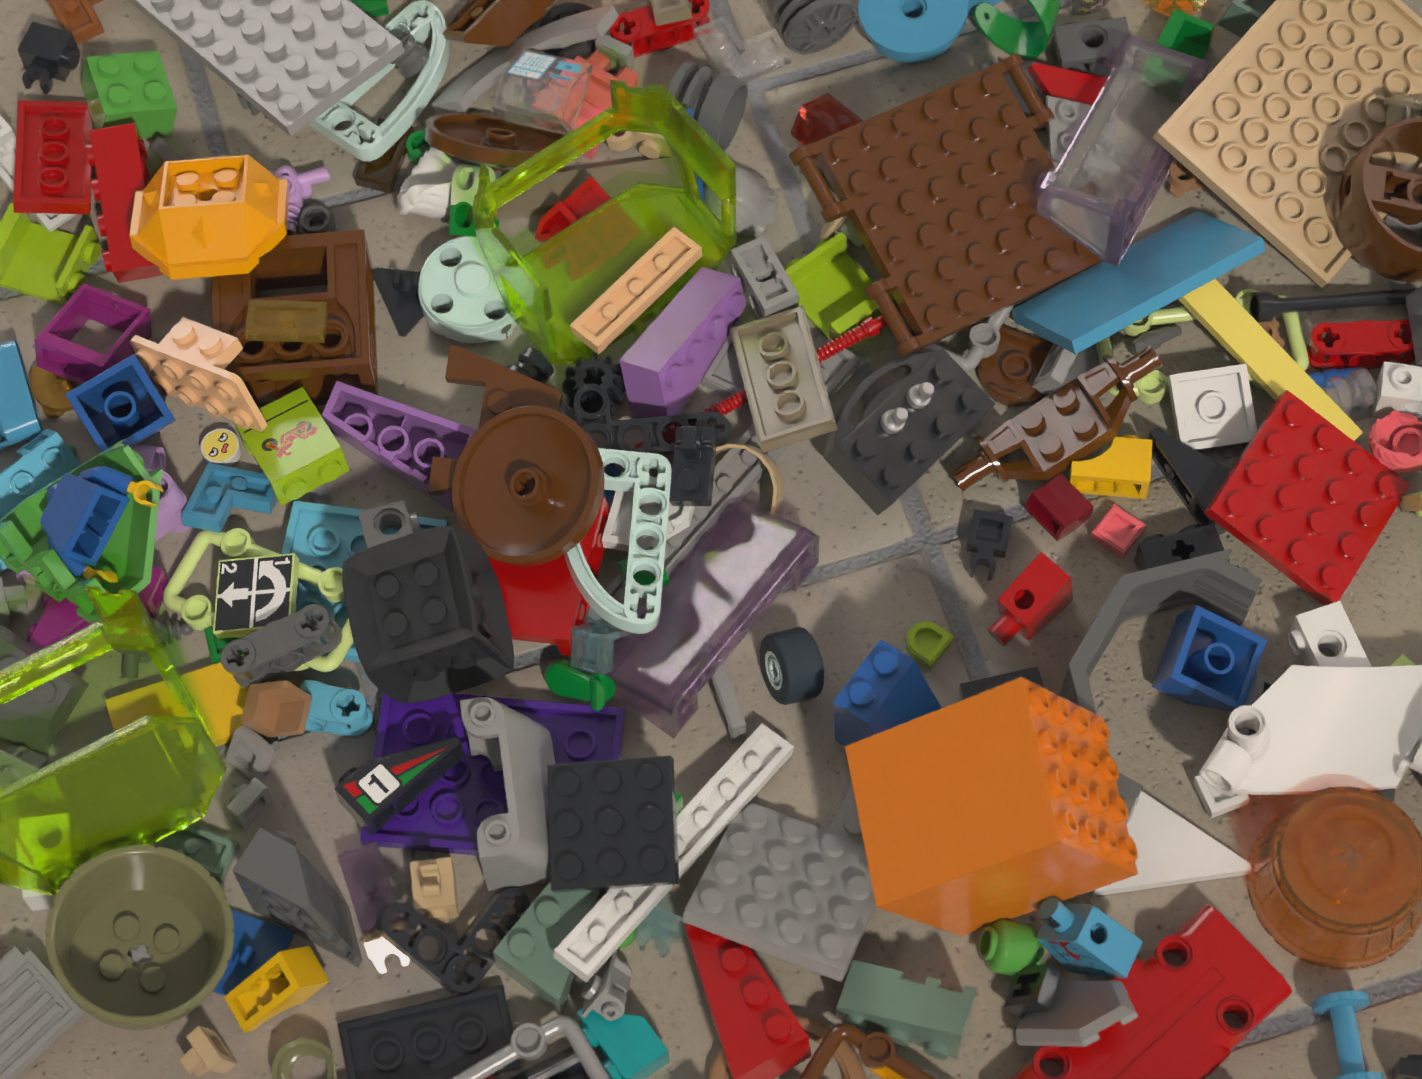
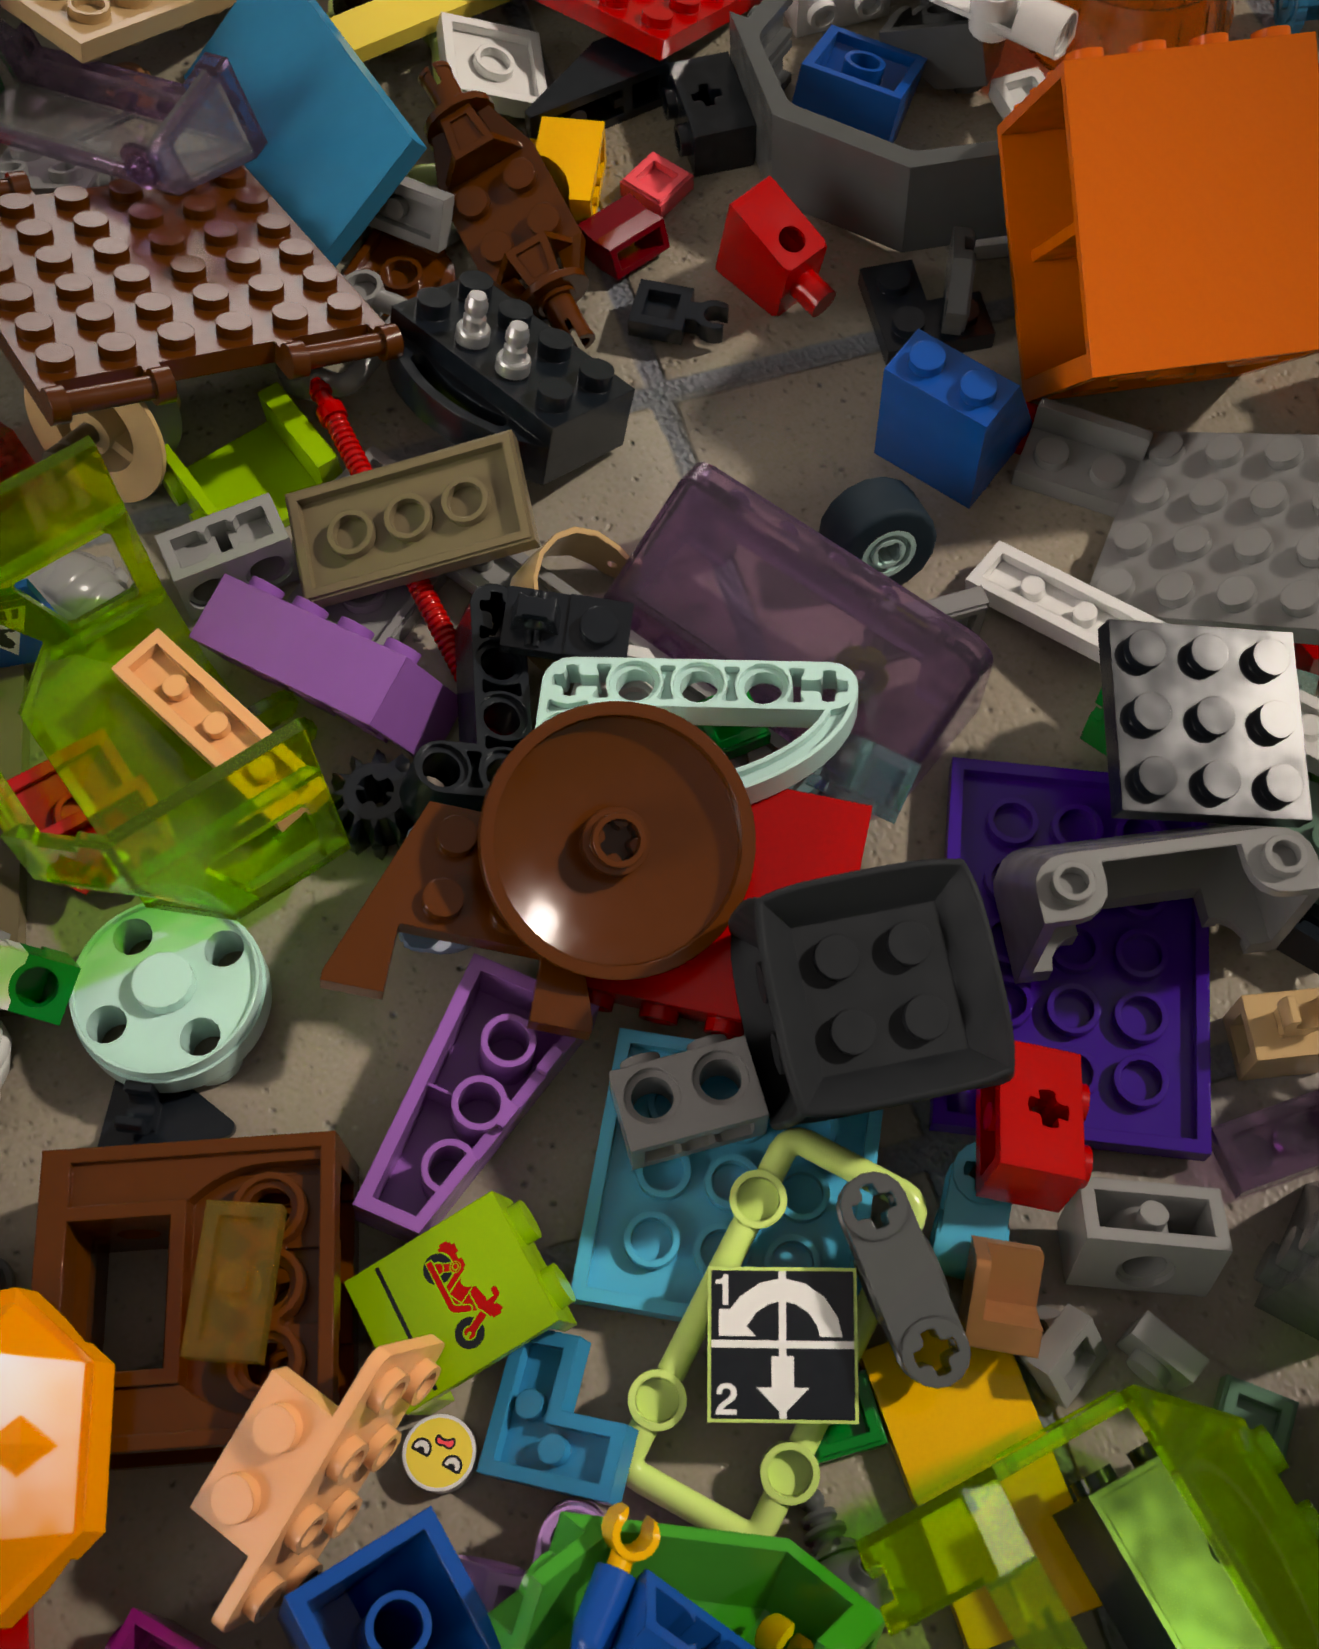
camera: 90 degrees left, 0 degrees up
black slope [334,737,465,836] -> none
black wheel [507,346,554,382] -> none
green piece [544,659,615,711] -> none
lime tile [906,621,954,671] -> none
none -> red brick [976,1040,1093,1213]
none -> light grey brick [1057,1177,1233,1297]

